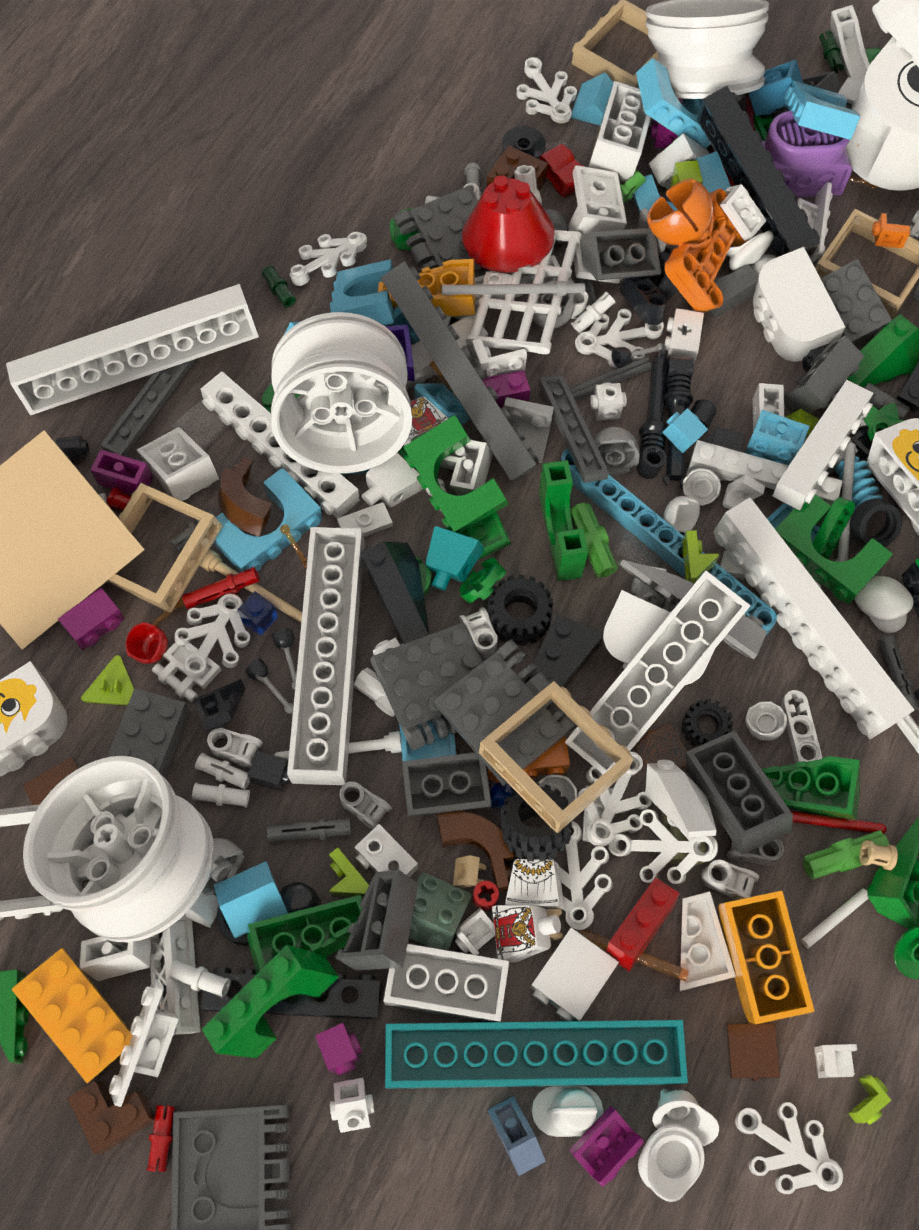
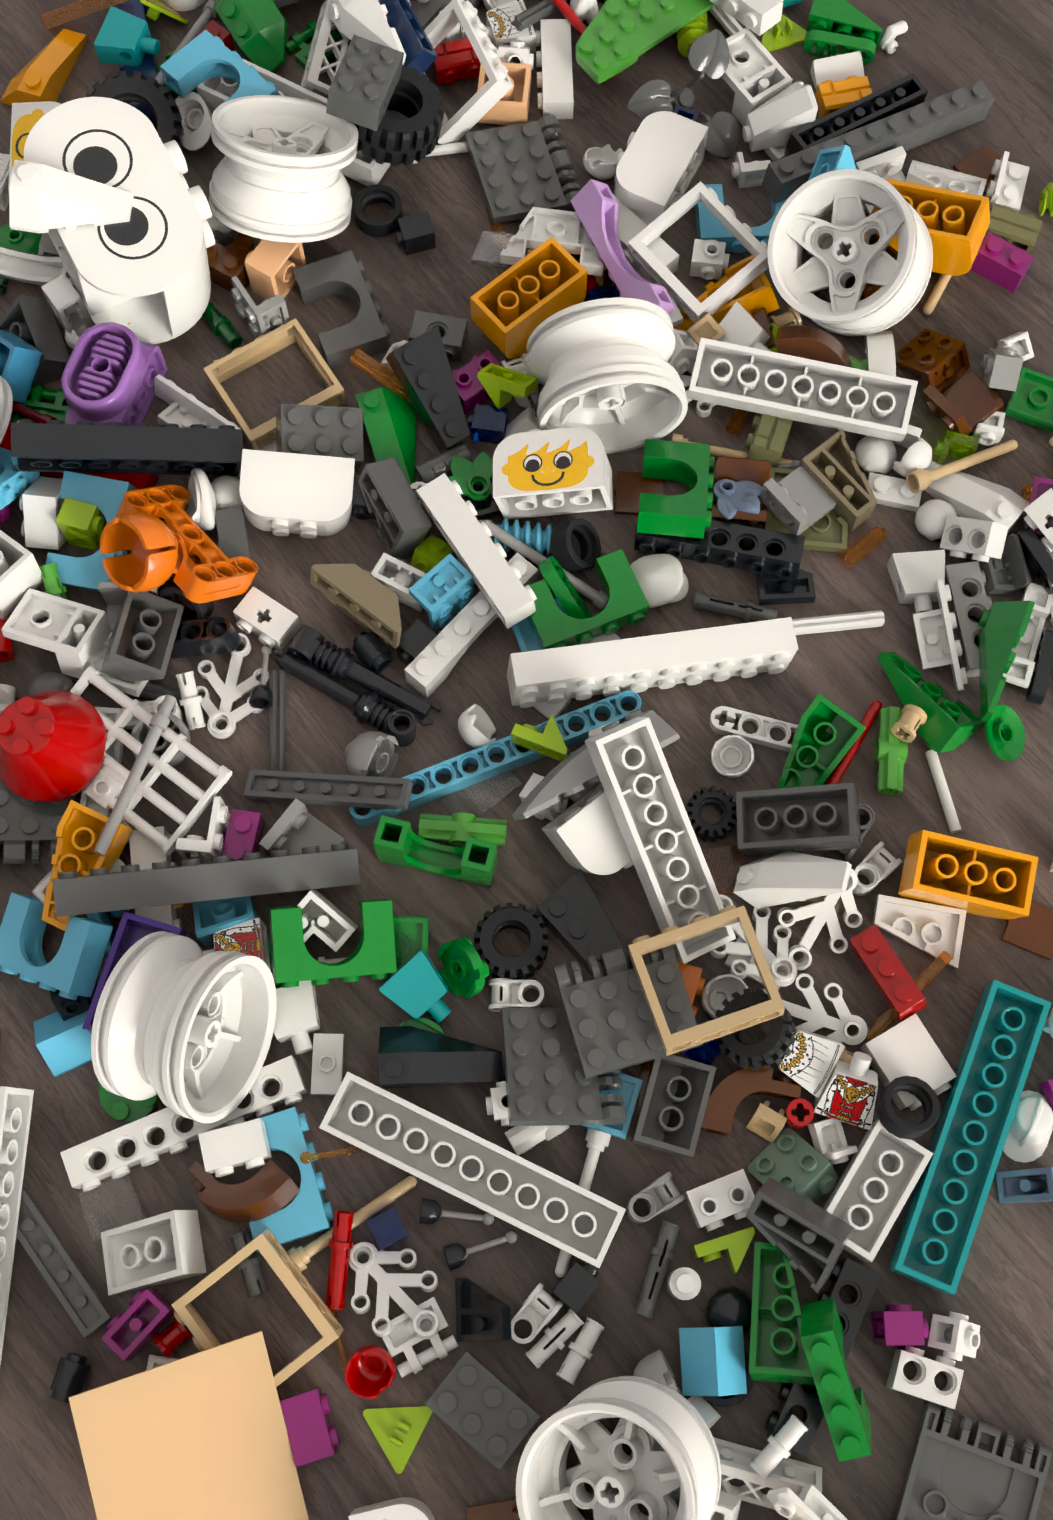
camera: 65 degrees left, 5 degrees up
white brick [590,382,626,421] -> none
medium azure brick [663,408,708,453] -> none
white hair [683,468,721,506] -> none
white bracket [720,184,766,241] -> none
white bracket [723,475,765,509] -> none
medium azure arch [784,81,861,140] -> none
orange bracket [872,213,910,249] -> none
none -> white brick [198,1118,272,1177]
none -> dark green pin [202,302,243,350]
none -> dark tan wedge [310,563,402,649]
none -> white brick [666,1267,701,1300]
none -> black tyre [876,1076,940,1140]
none -> white brick [886,1345,964,1409]

